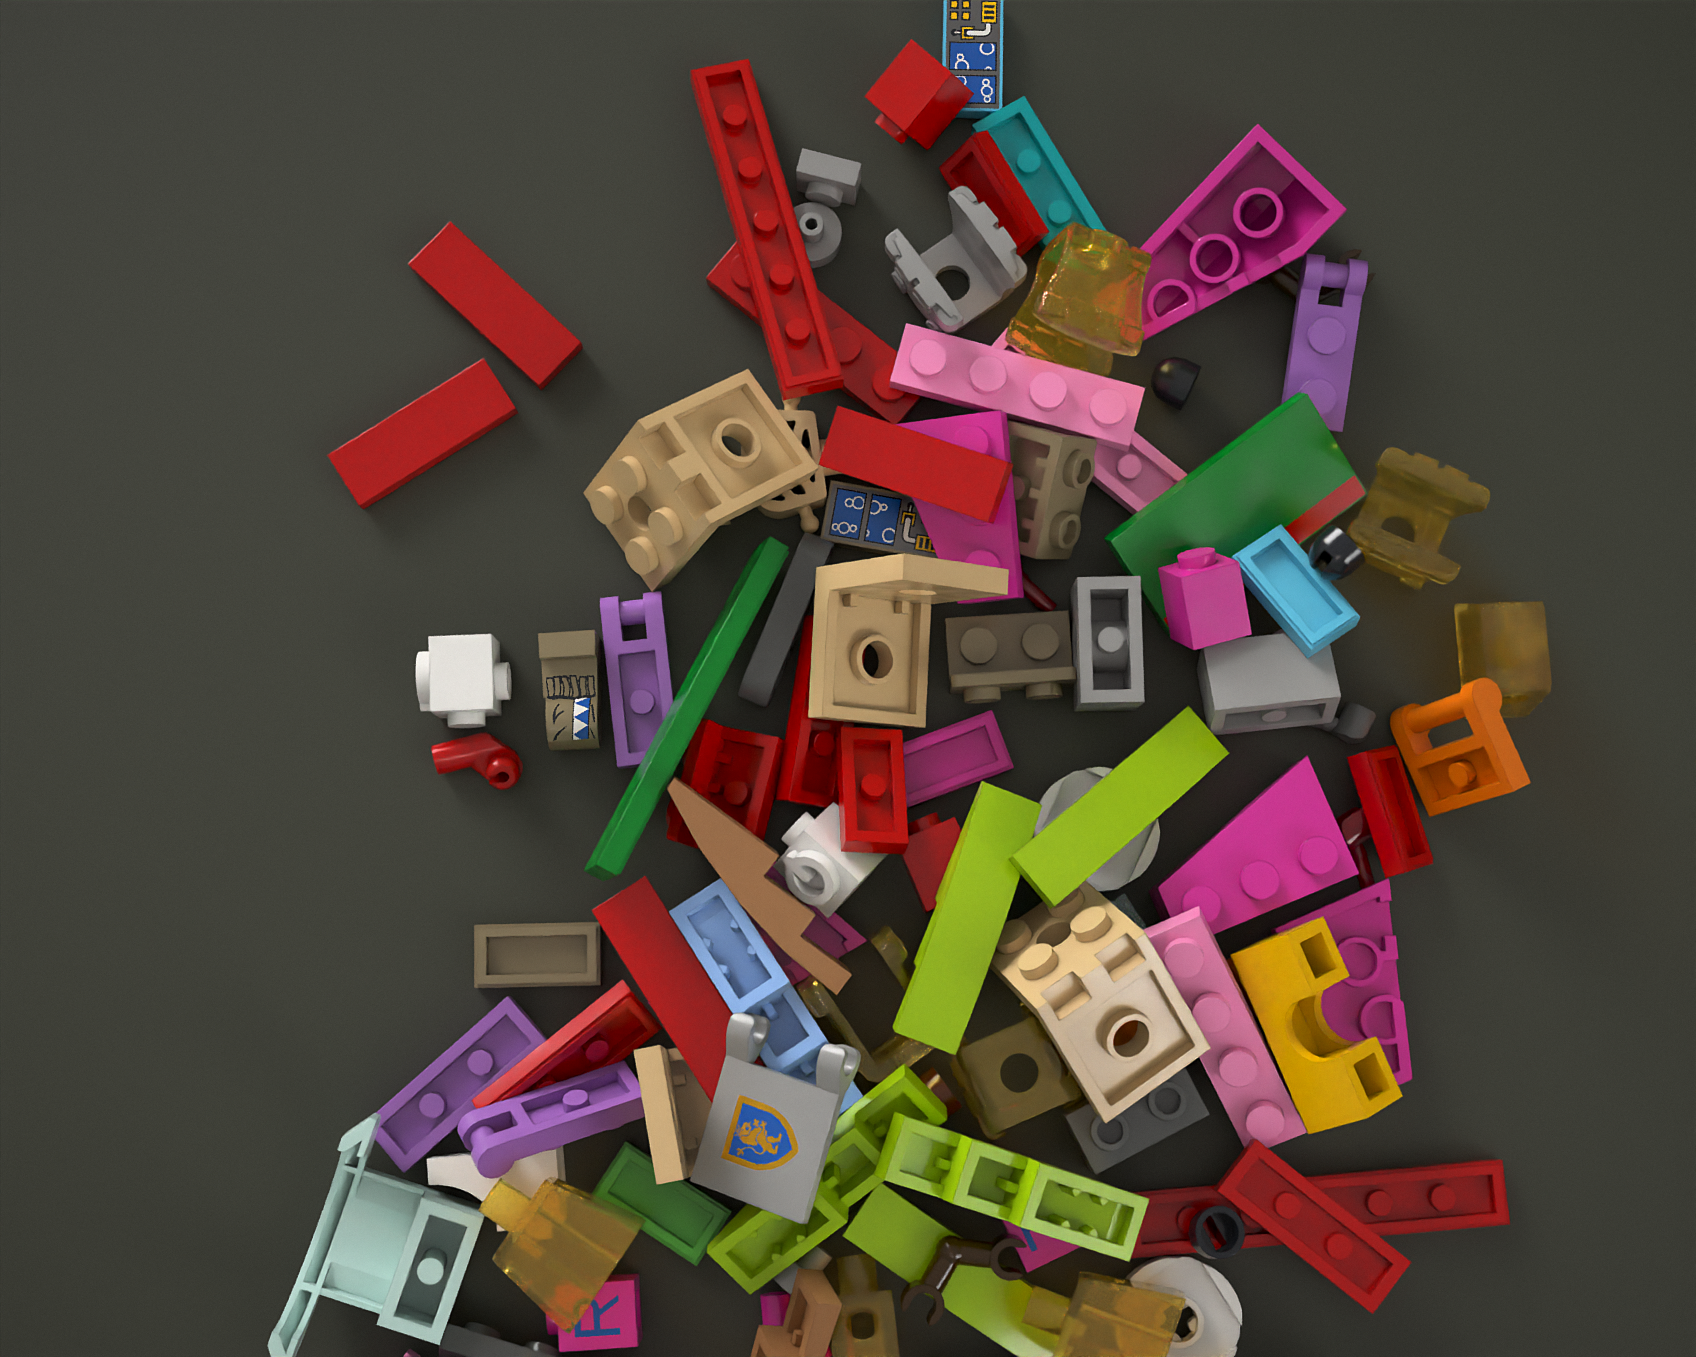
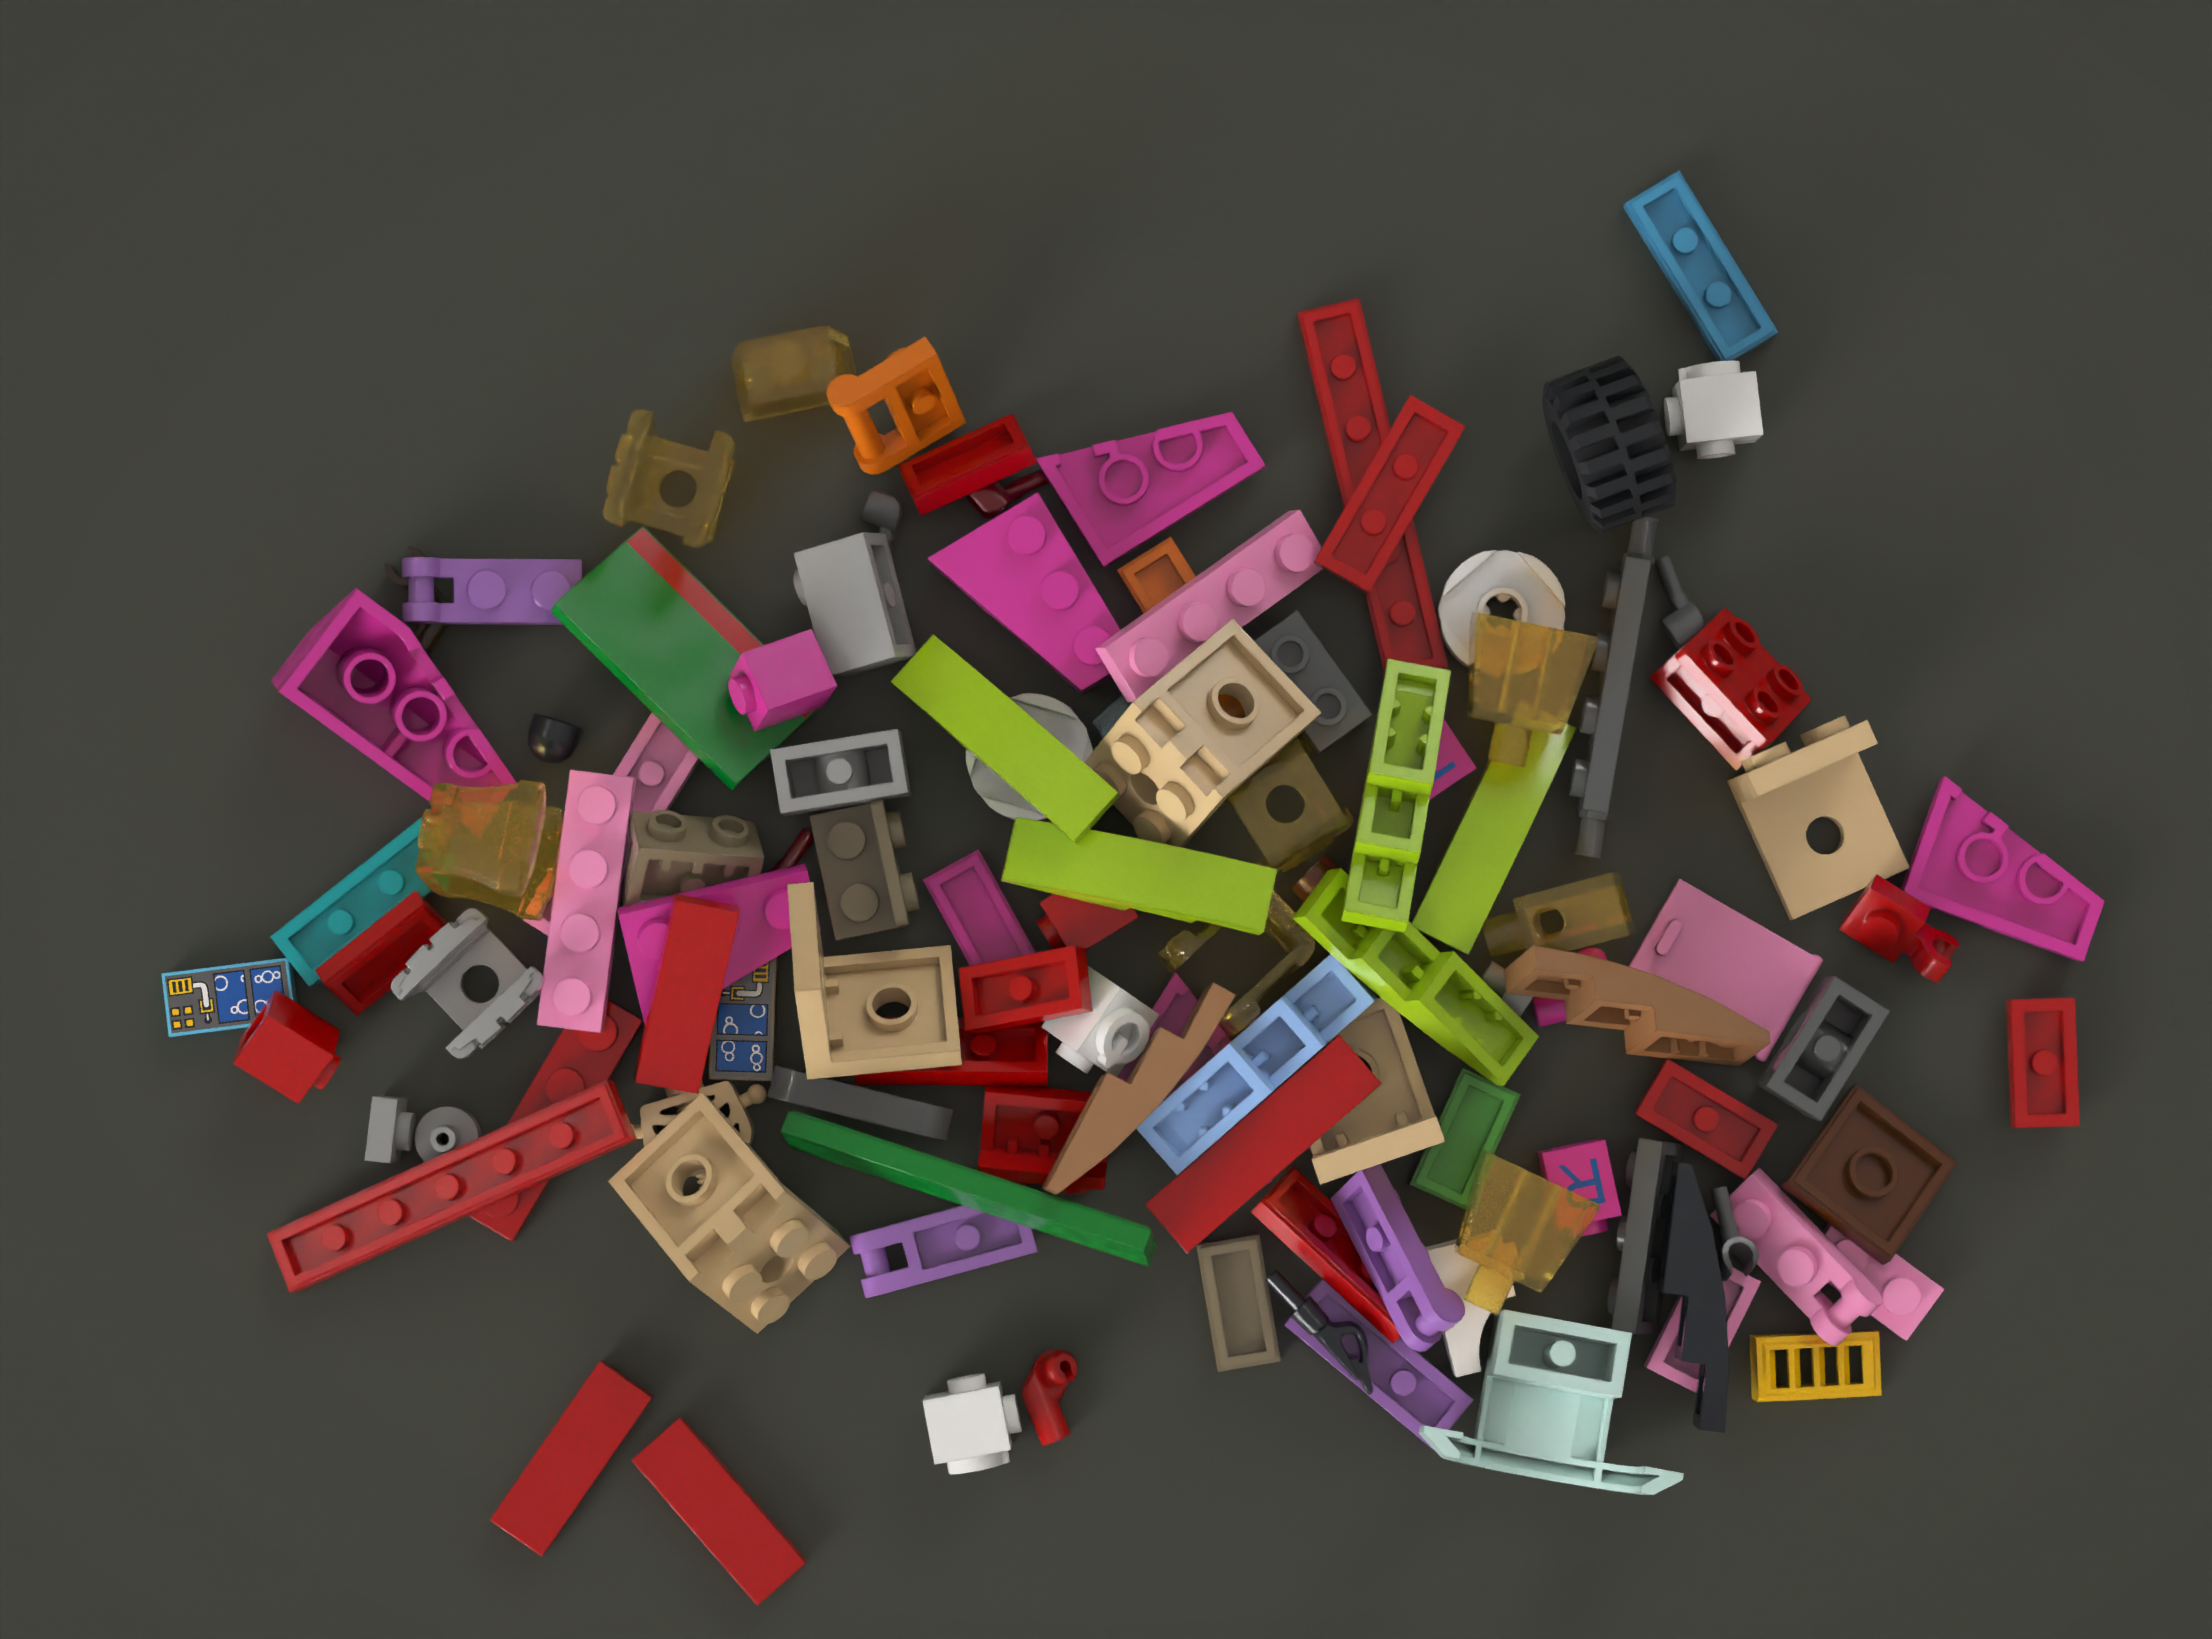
camera: 90 degrees left, 5 degrees up
dark tan leg [538,630,602,751] -> none
light grey flag [690,1013,861,1224] -> none
dark brown arm [900,1233,1027,1327] -> none
black hinge [1188,1206,1245,1259] -> none
yellow arch [1230,916,1403,1134] -> none
medium azure tile [1231,524,1360,659] -> none
black hinge [1308,525,1366,580] -> none
none -> black hand [1265,1270,1373,1395]

